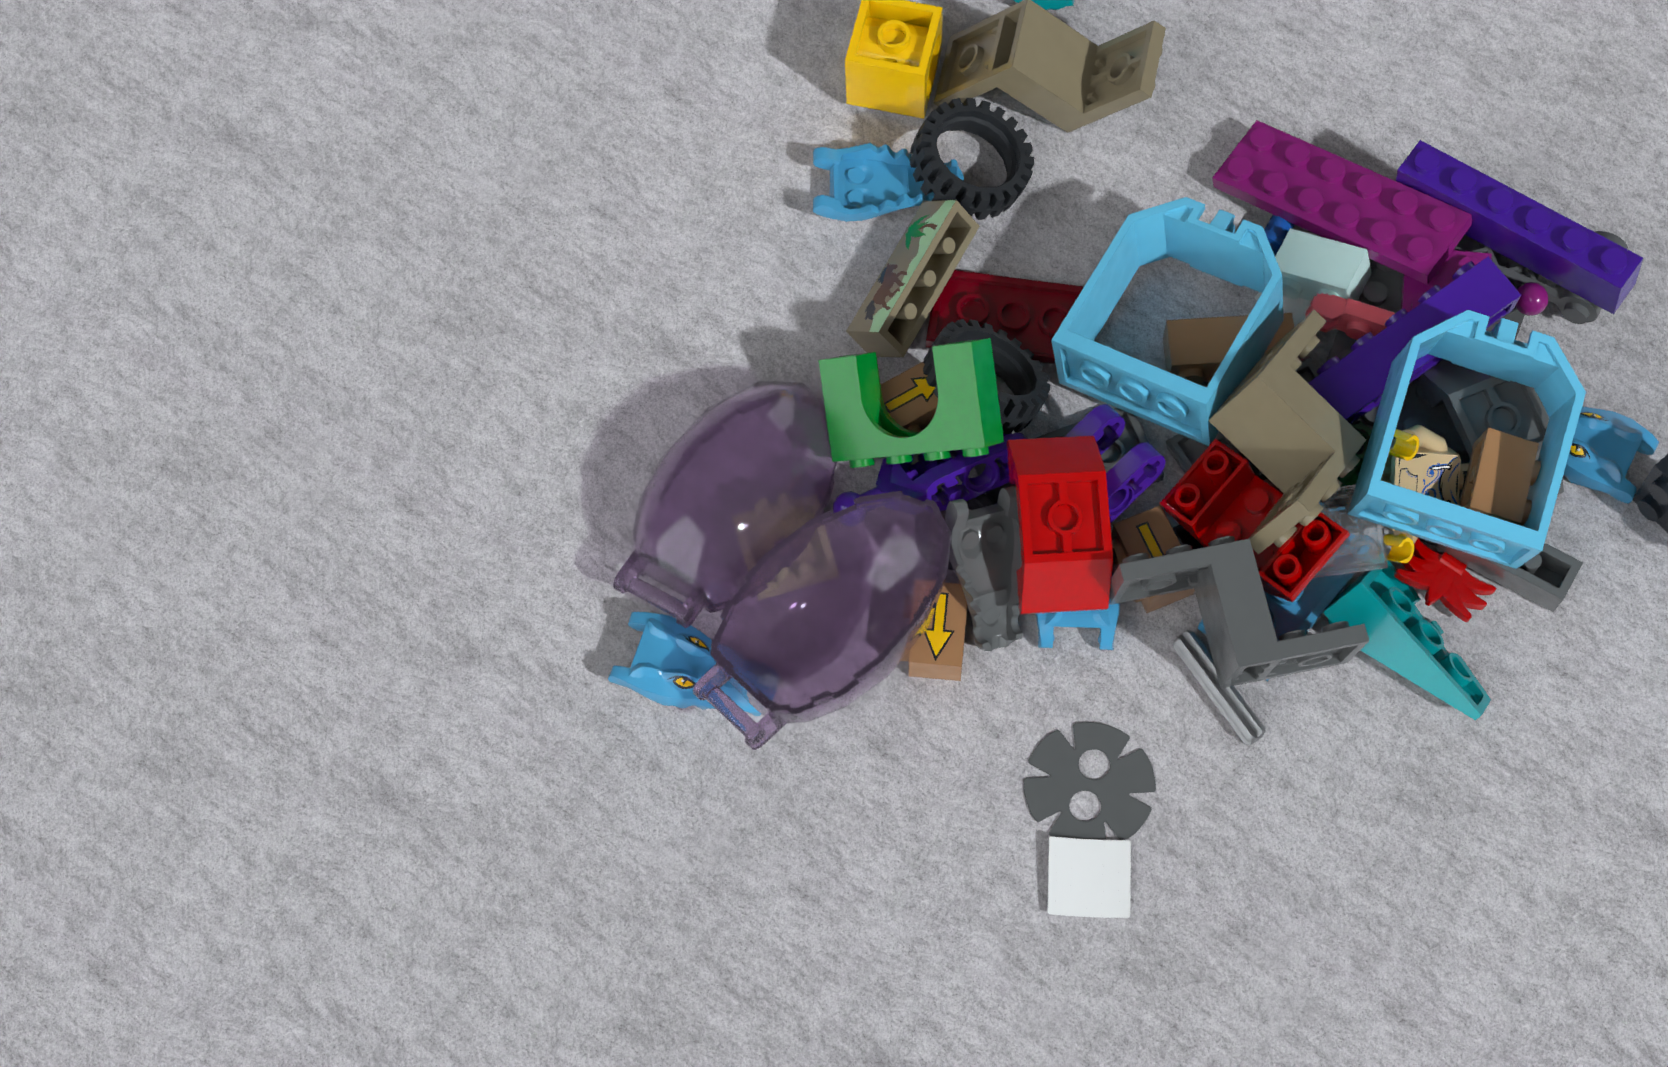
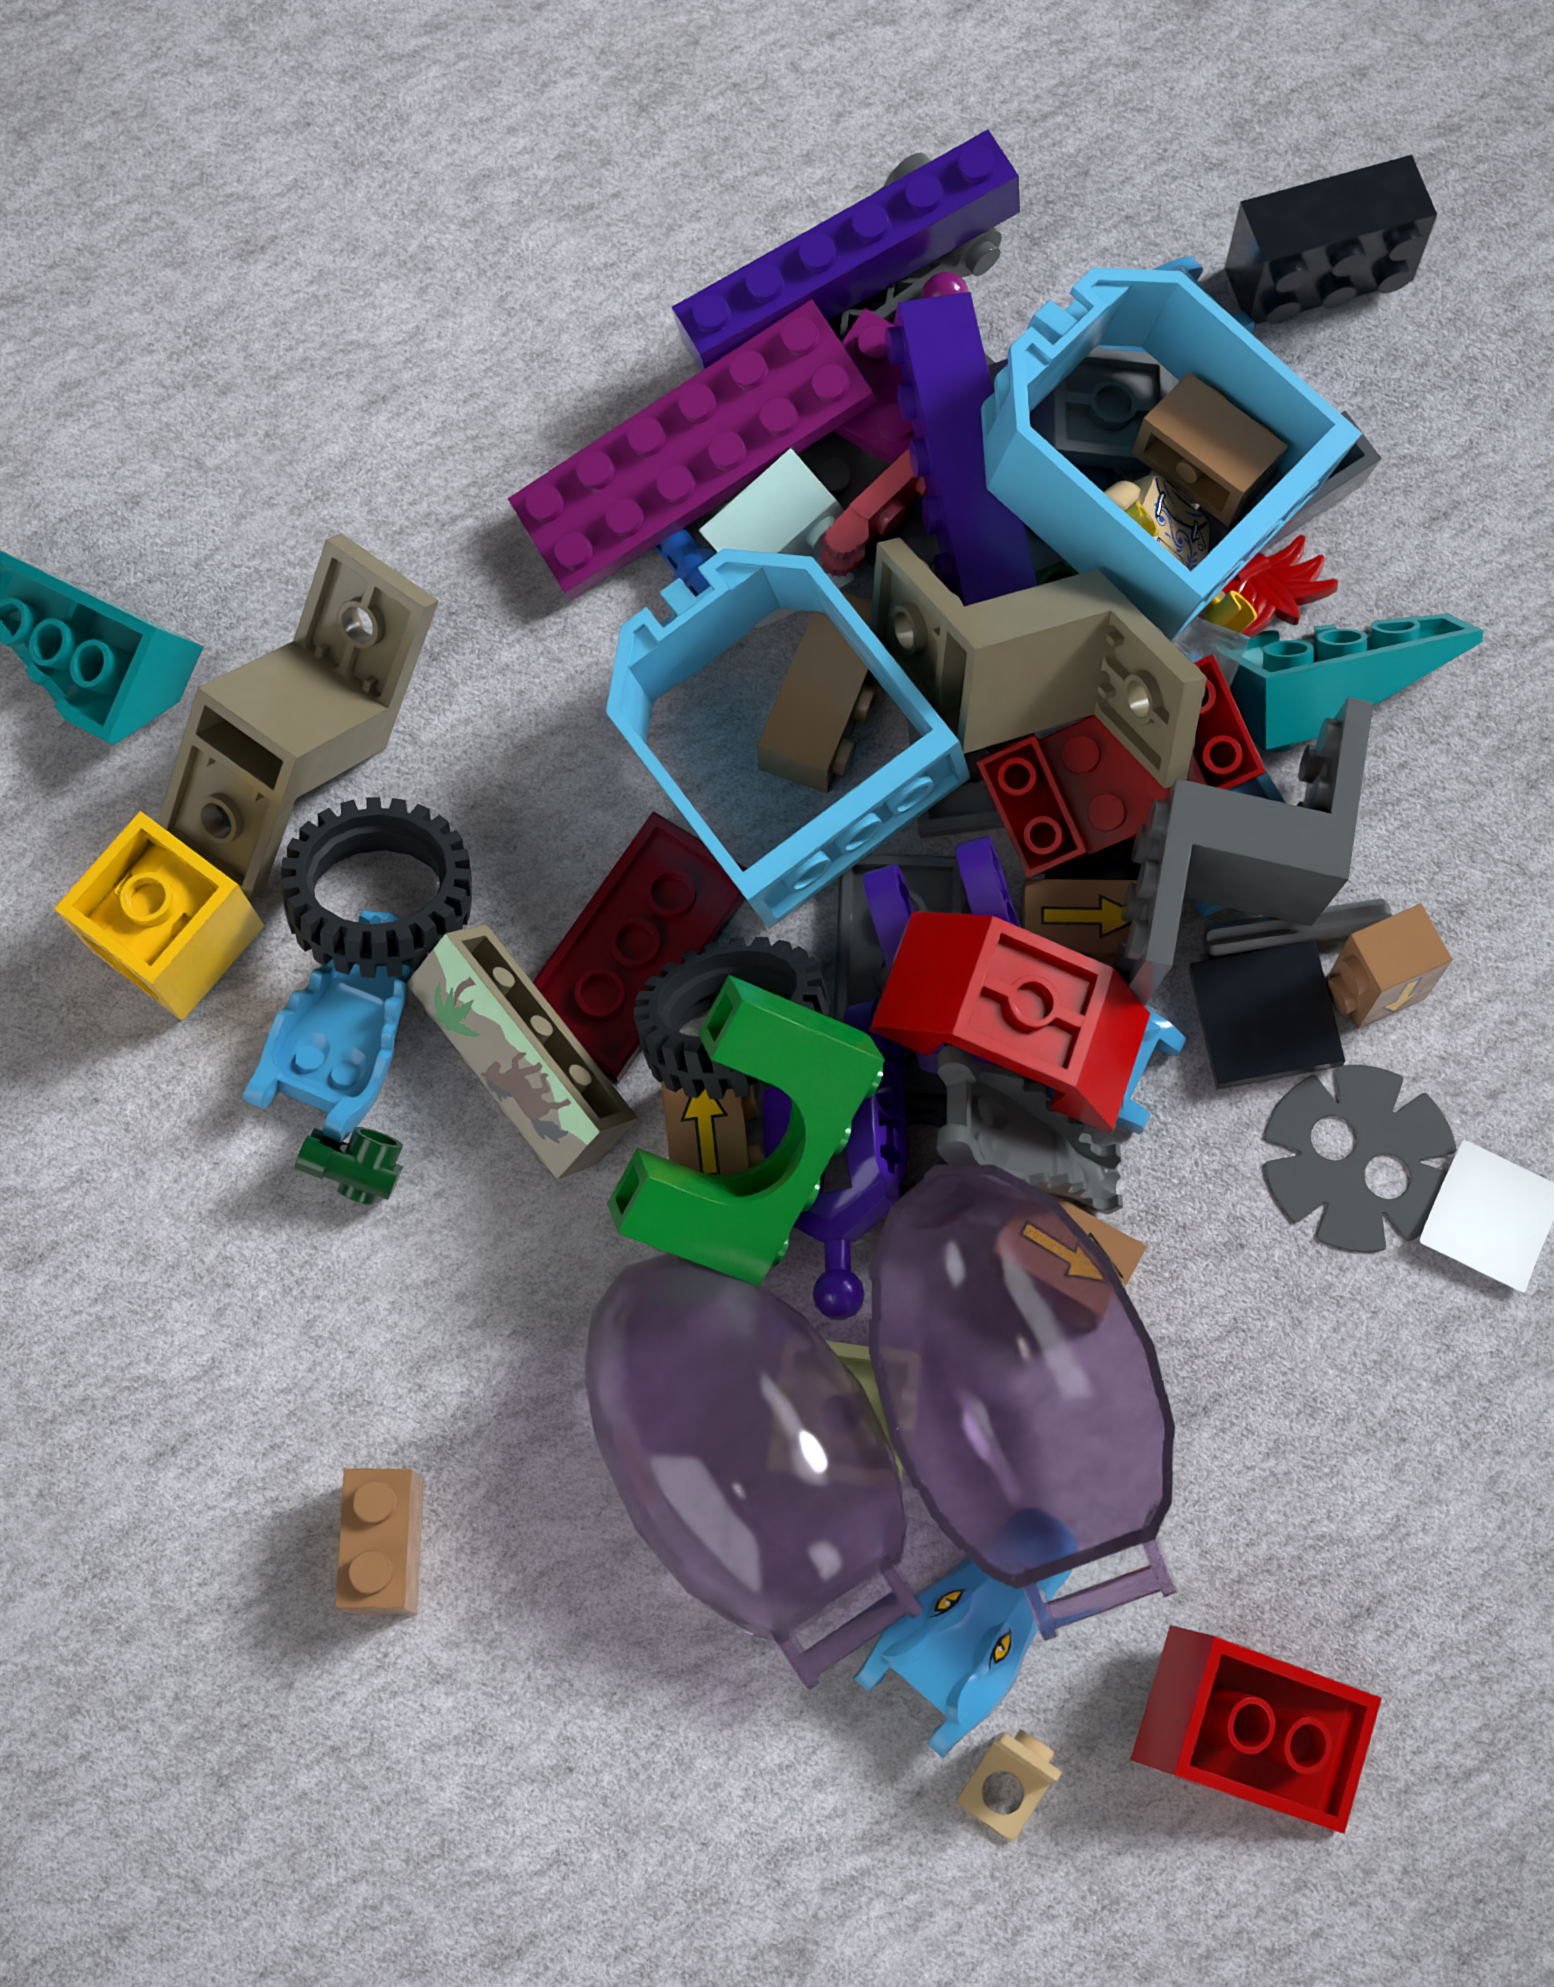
camera: 65 degrees left, 5 degrees up
none -> dark green plate [294,1127,403,1205]
none -> medium nougat brick [336,1468,424,1615]
none -> tan bracket [957,1729,1062,1840]
none -> red slope [1130,1625,1382,1834]
none -> black tile [1188,940,1346,1090]
none -> medium nougat brick [1328,903,1453,1029]

